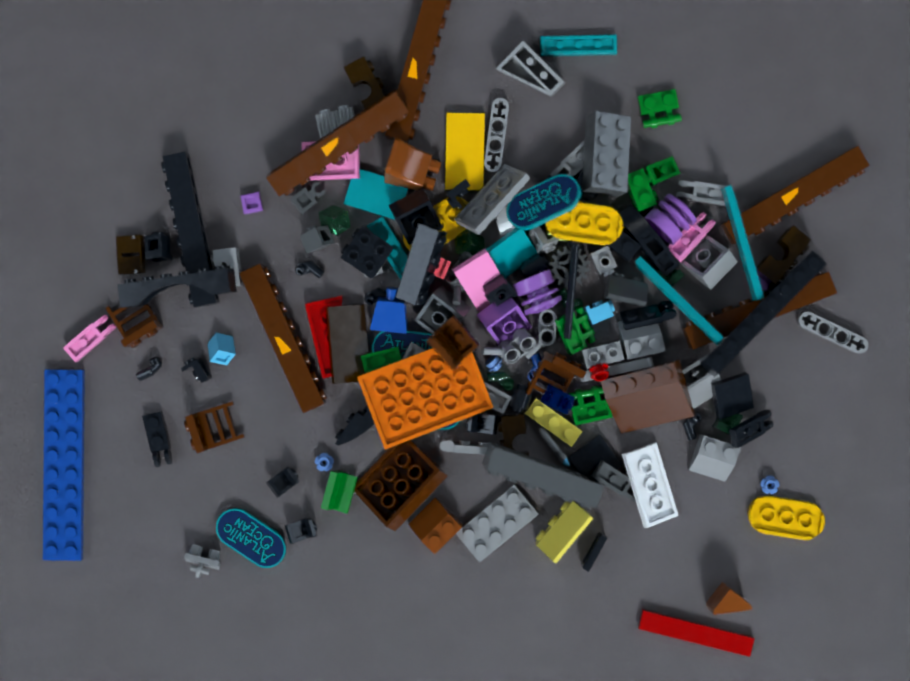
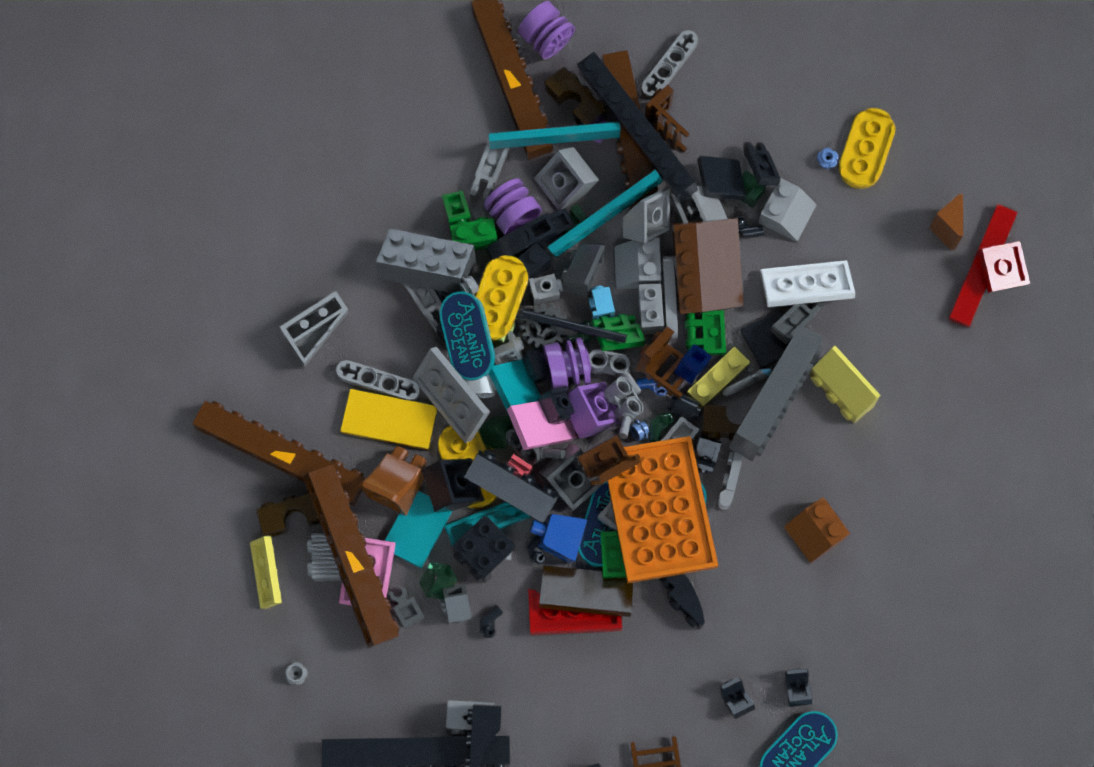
camera: 80 degrees left, 15 degrees down
medium azure panel [208,332,236,365] -> none
reddish brown brick [239,264,327,413] -> none
medium lavender tile [240,192,264,214] -> none
medium blue plate [315,453,334,471] -> none
green panel [321,470,358,514] -> none
reddish brown slope [354,440,448,531] -> none
black bracket [447,179,470,210] -> none
light grey plate [456,484,538,563] -> none
teal tile [540,34,617,57] -> none
black tile [581,532,607,572] -> none
red plate [589,363,609,381] -> none
black hinge [620,301,677,330] -> none
green plate [637,89,682,129] -> none
bright pink hinge [668,212,716,263] -> none
none -> light yellow plate [250,536,282,609]
none -> light grey plate [285,662,308,685]
none -> light grey plate [459,275,479,296]
none -> medium lavender wheel [518,1,575,59]
none -> light grey slope [622,188,670,243]
none -> reddish brown plate [645,85,690,152]
none -> plate [978,241,1030,293]

